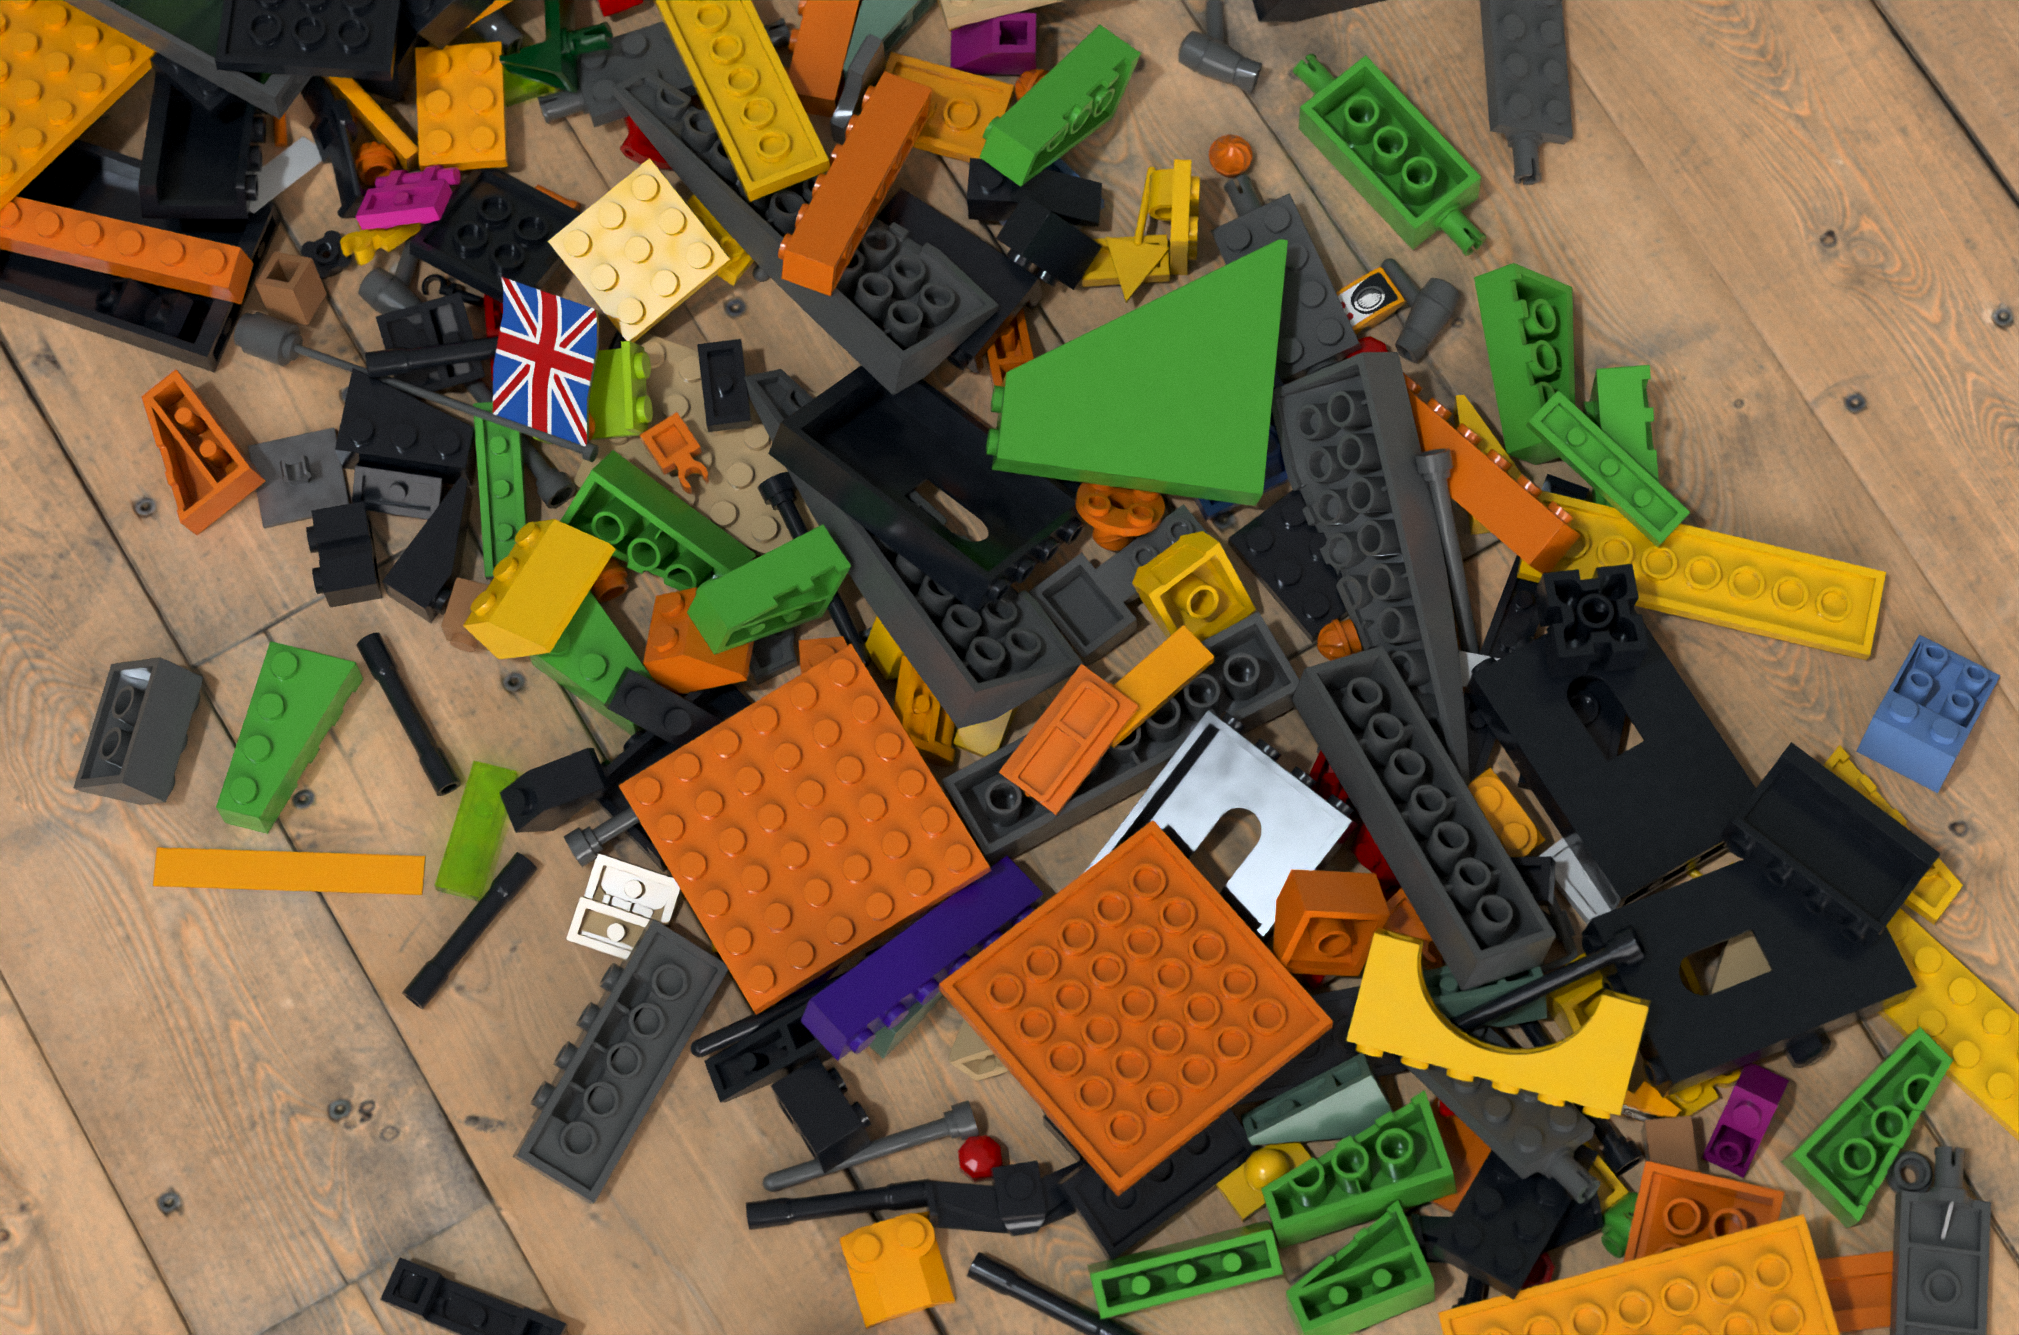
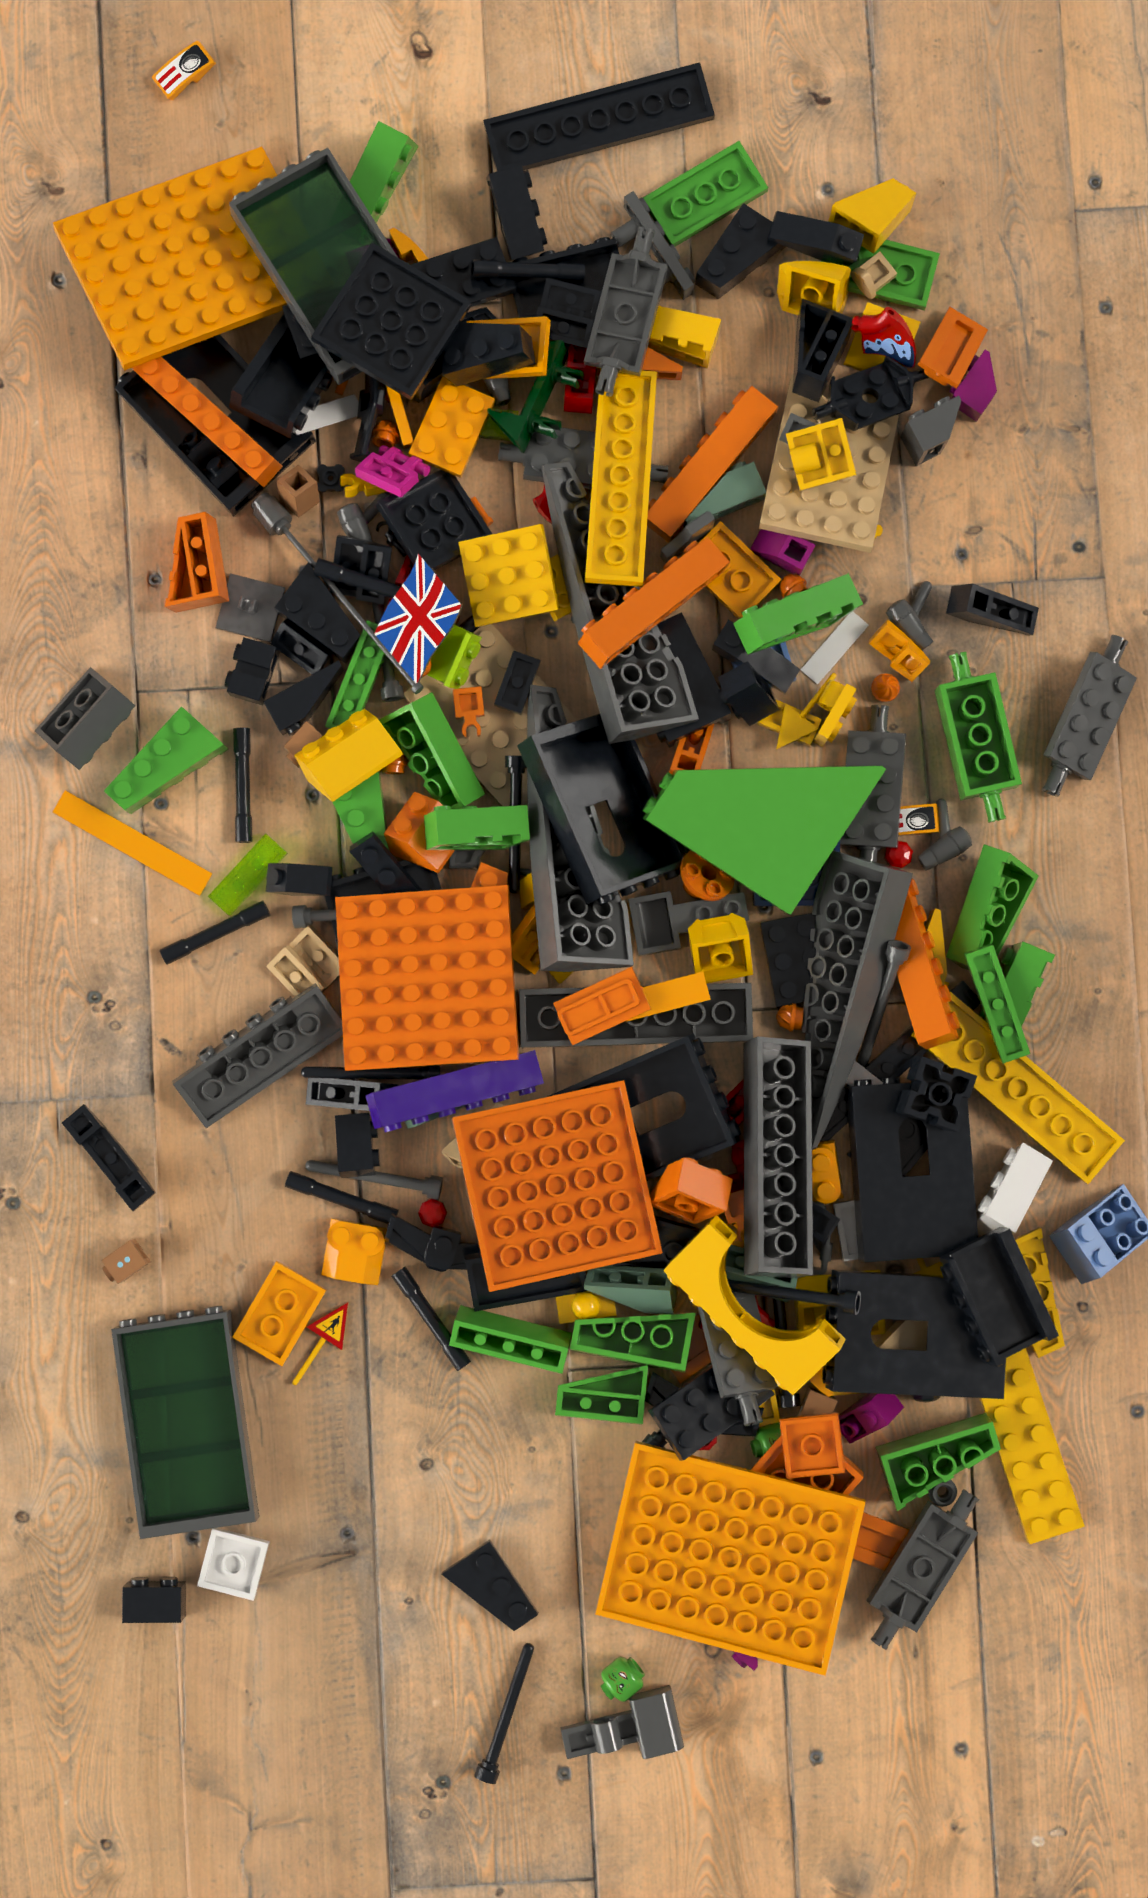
camera: 25 degrees right, 15 degrees up
none -> orange tile [779,1412,845,1479]
none -> white sticker [801,612,869,685]
none -> light orange slope [869,620,930,682]
none -> white wedge [976,1143,1053,1236]

